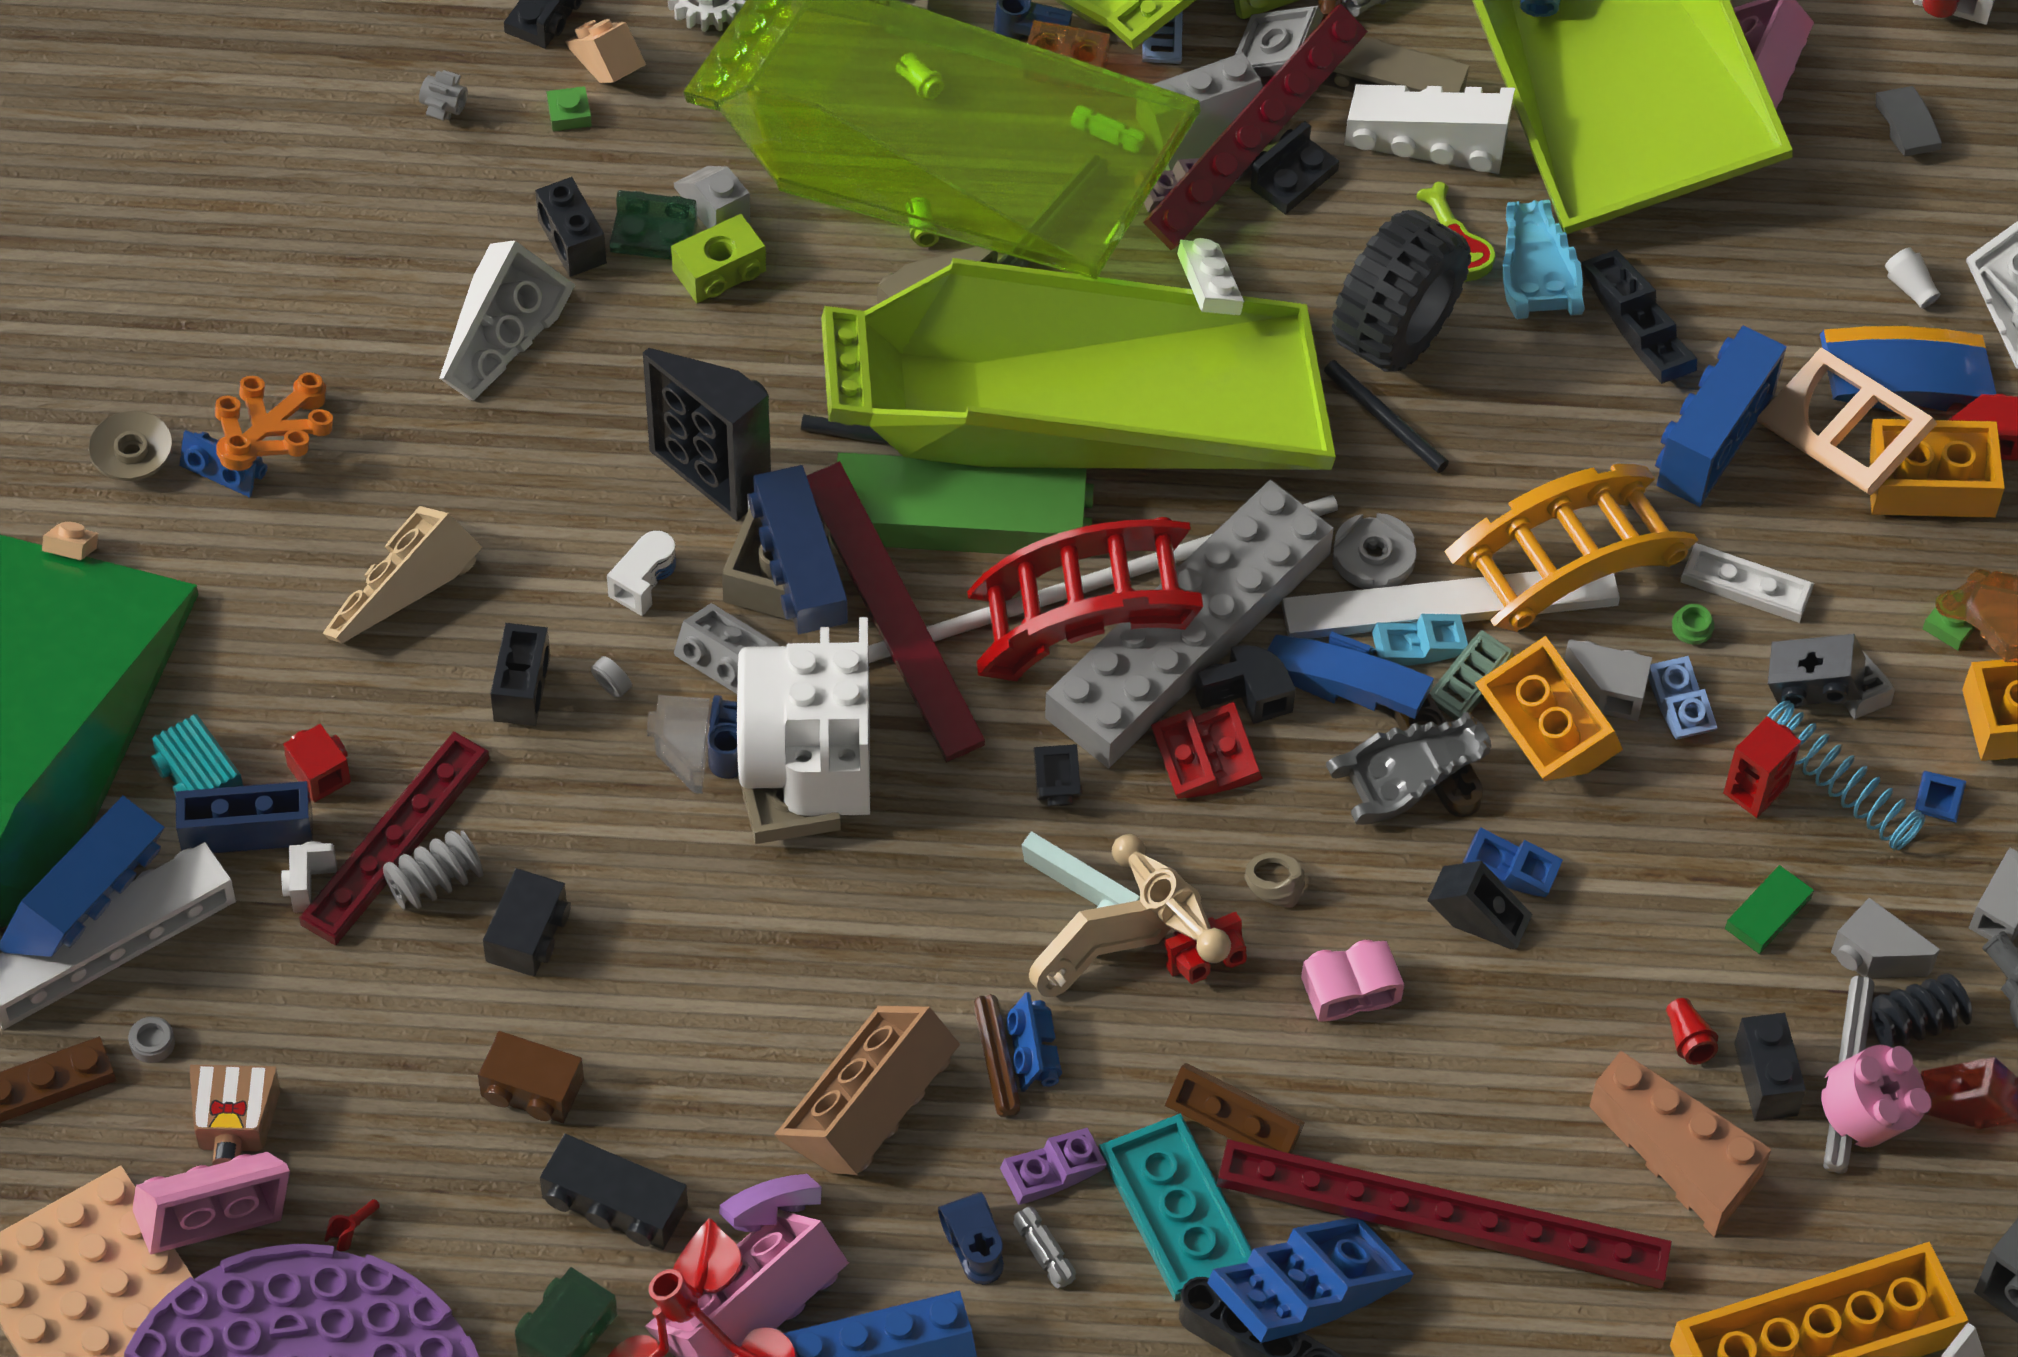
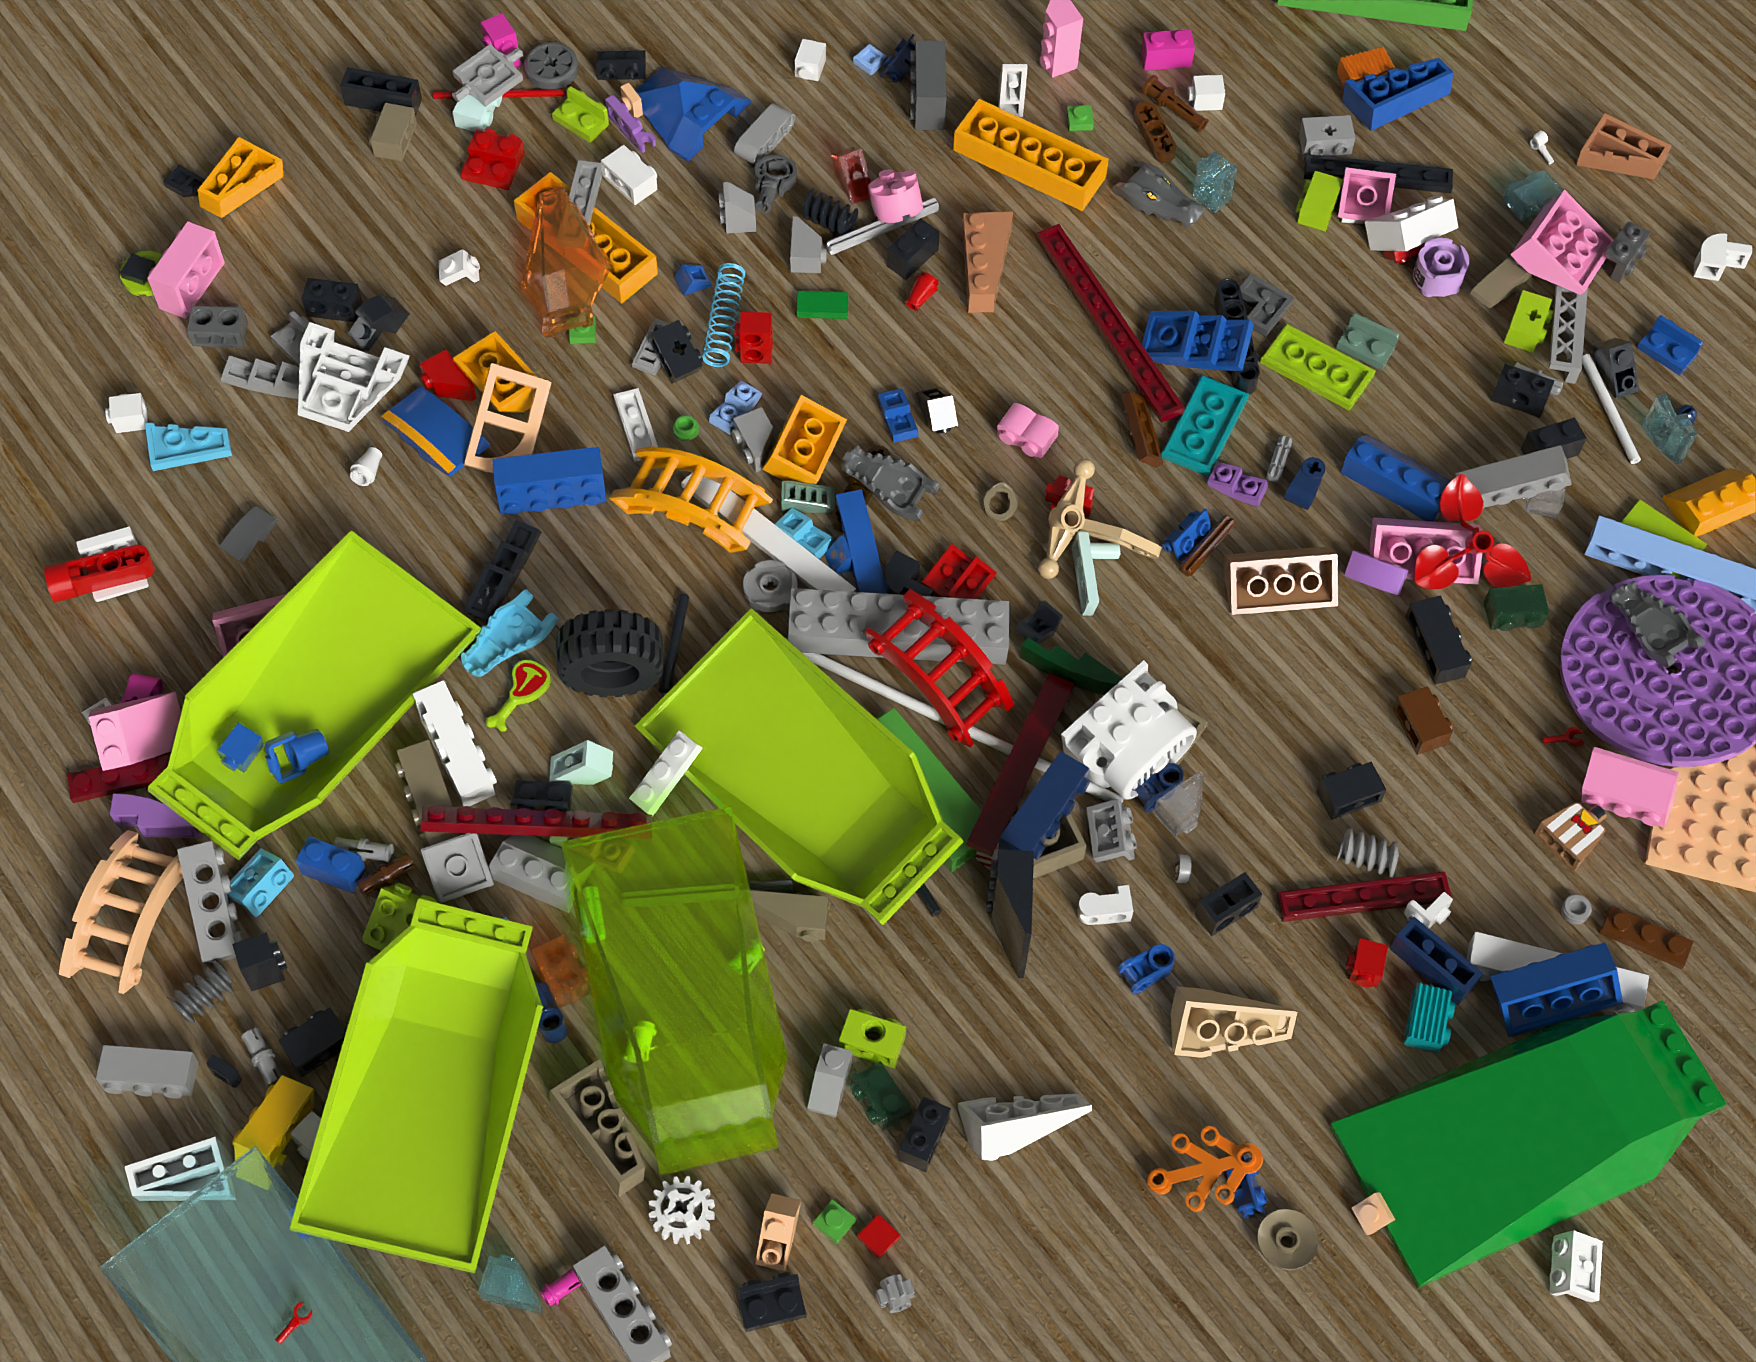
camera: 130 degrees left, 5 degrees up
none -> light aqua slope [549,740,613,785]
none -> red tile [857,1214,900,1259]
none -> dark green slope [1020,637,1123,695]
none -> blue piece [1117,944,1175,995]

